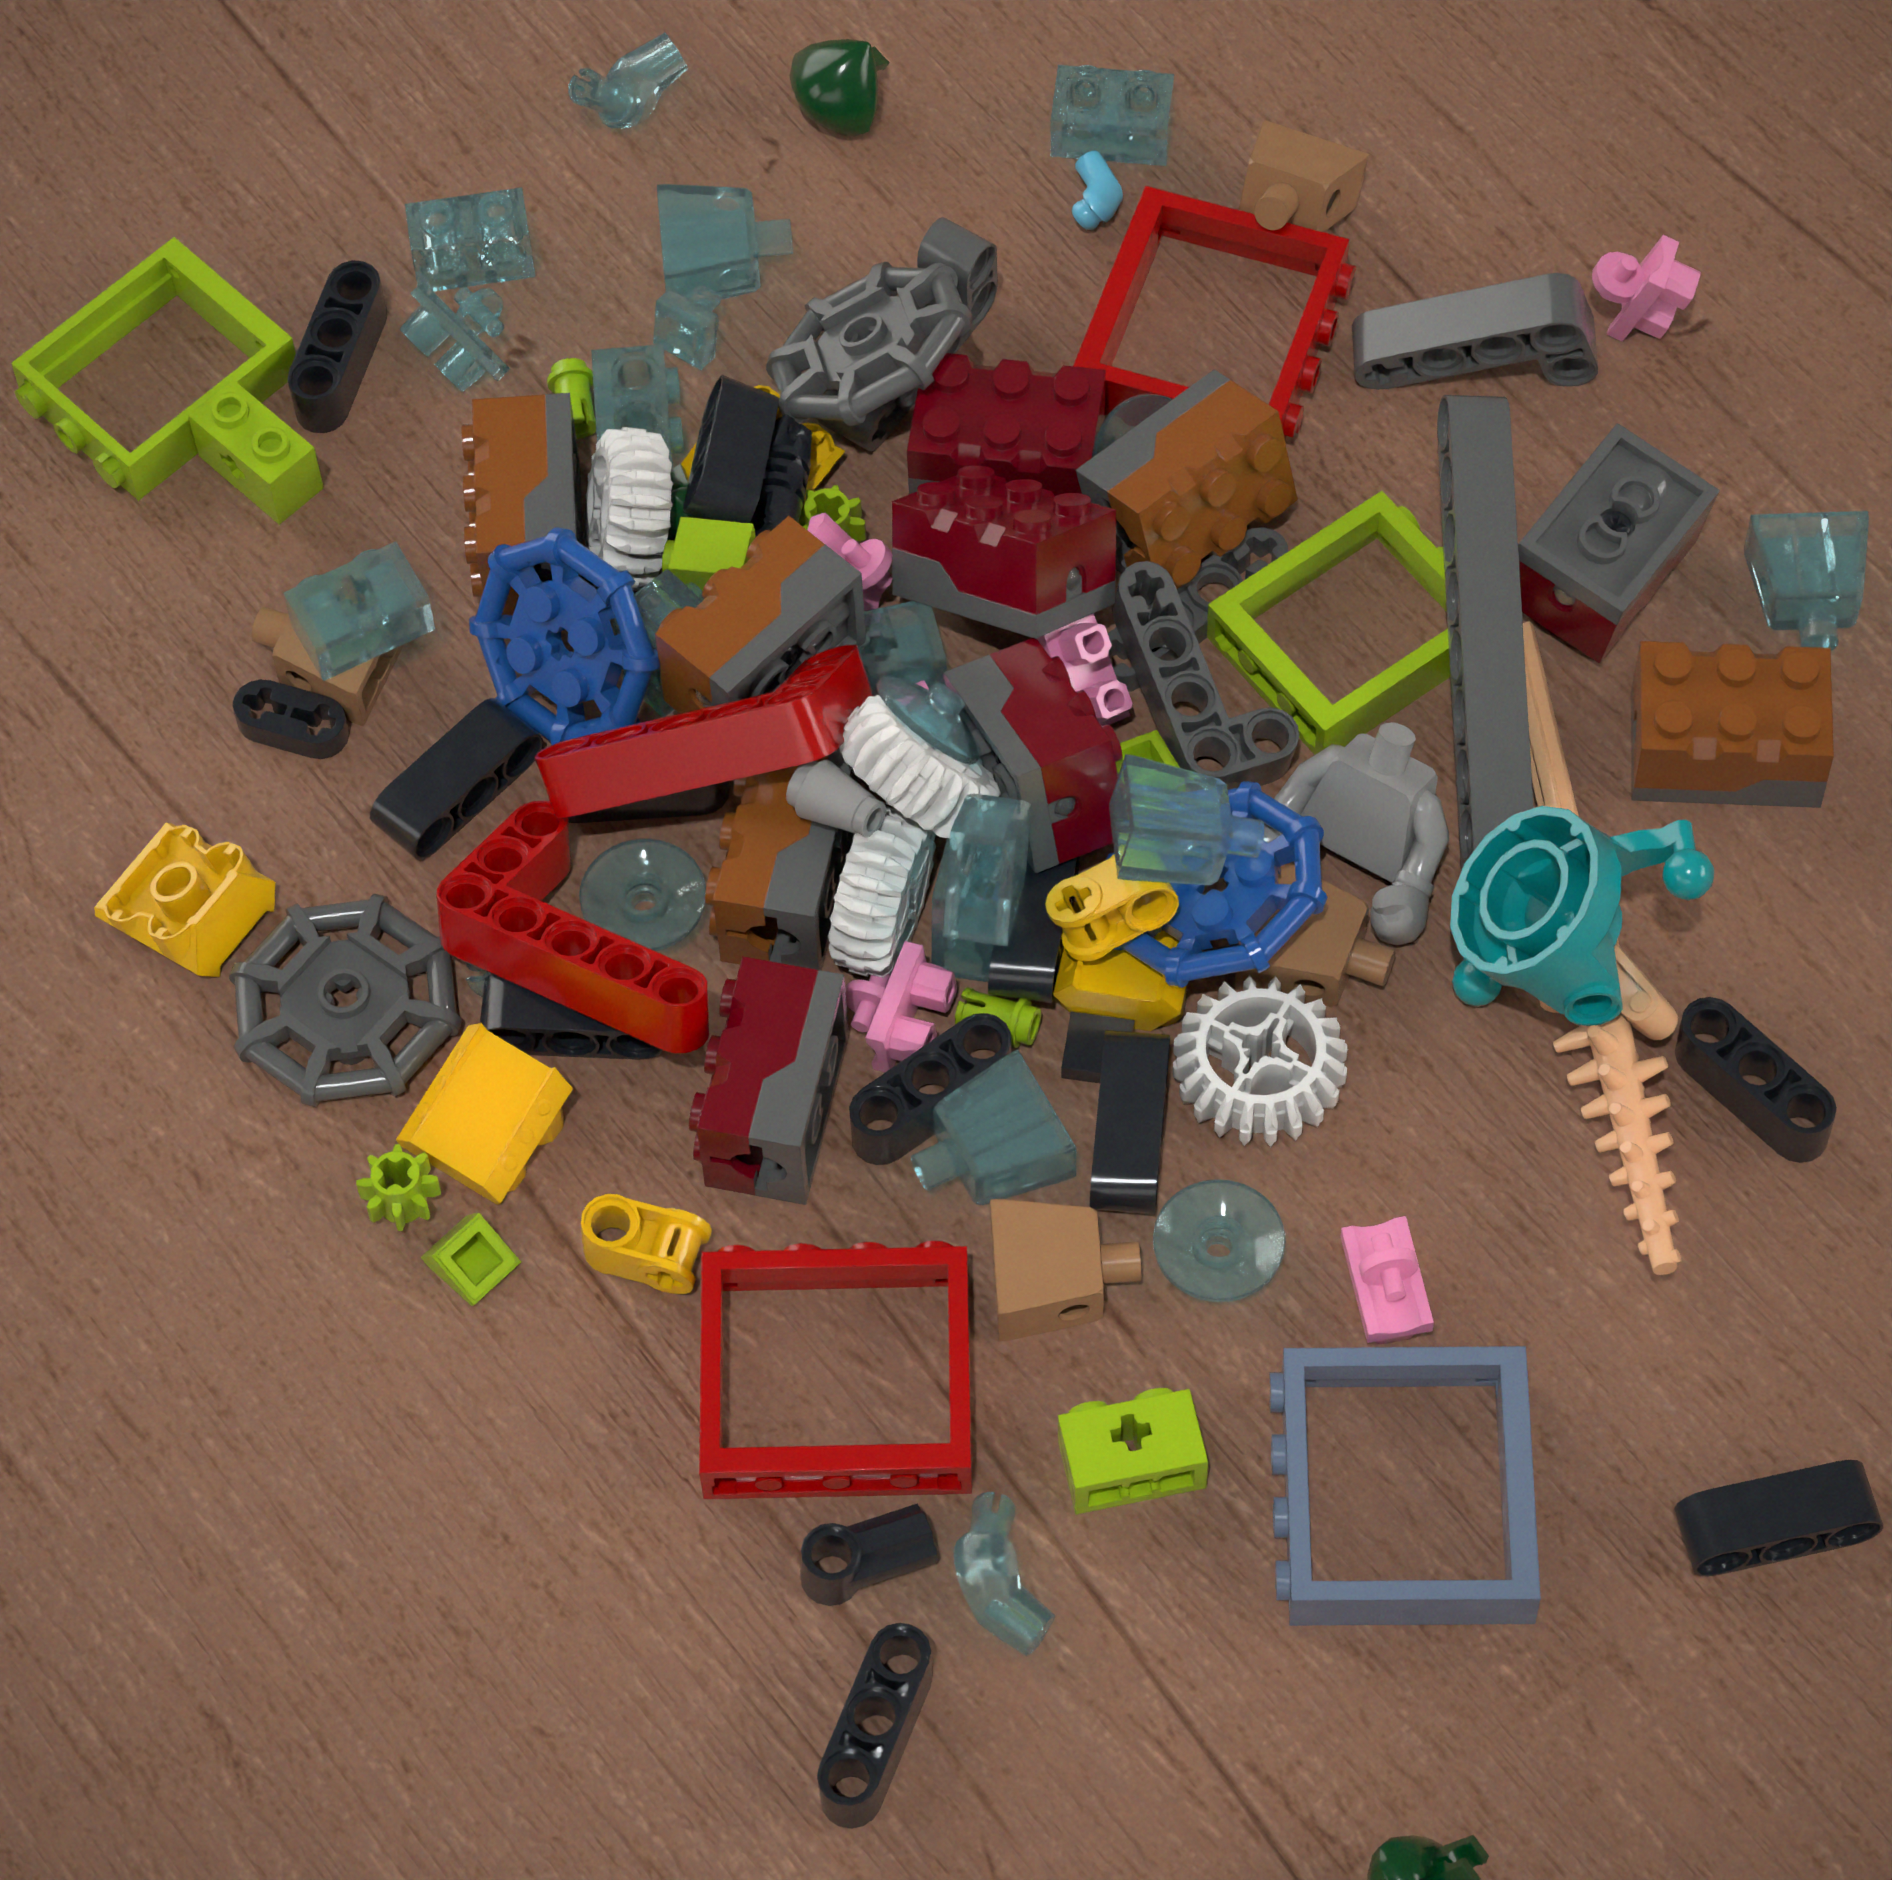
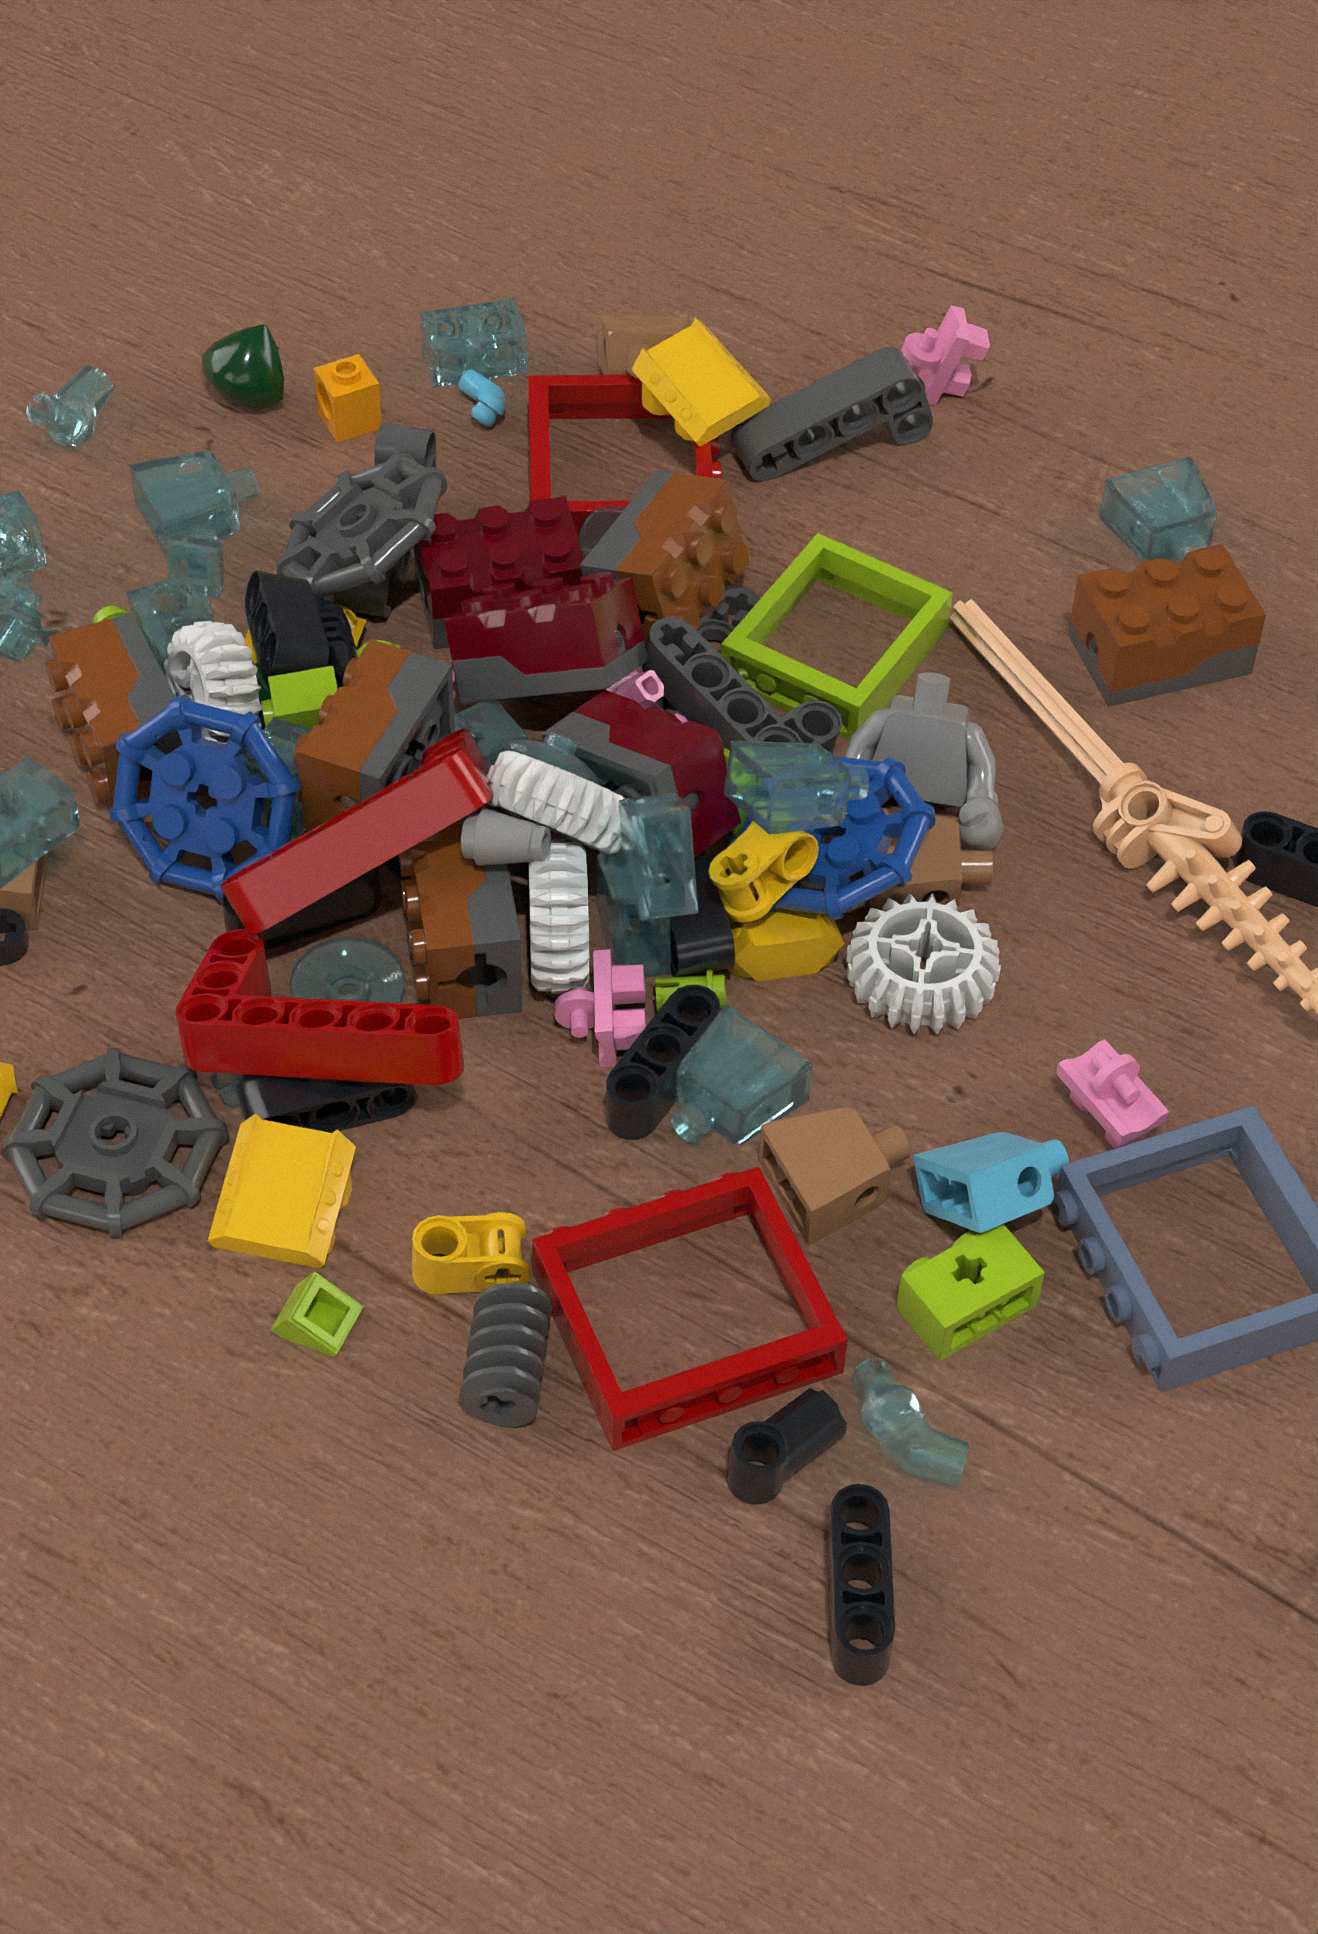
camera: 25 degrees left, 10 degrees down
lime gear [356,1144,441,1231] -> none
black beam [370,698,543,860] -> none
piece [689,956,849,1205] -> none
black tile [1061,1011,1135,1083] -> none
black beam [1089,1030,1170,1214] -> none
clear light blue dish [1153,1179,1285,1302] -> none
dark grey beam [1437,395,1534,871] -> none
teal piece [1450,806,1714,1026] -> none
dark grey piece [1518,423,1720,664] -> none
none -> light orange brick [314,354,382,443]
none -> dark grey piece [459,1282,553,1427]
none -> yellow slope [631,317,772,447]
none -> medium azure torso [913,1132,1069,1233]

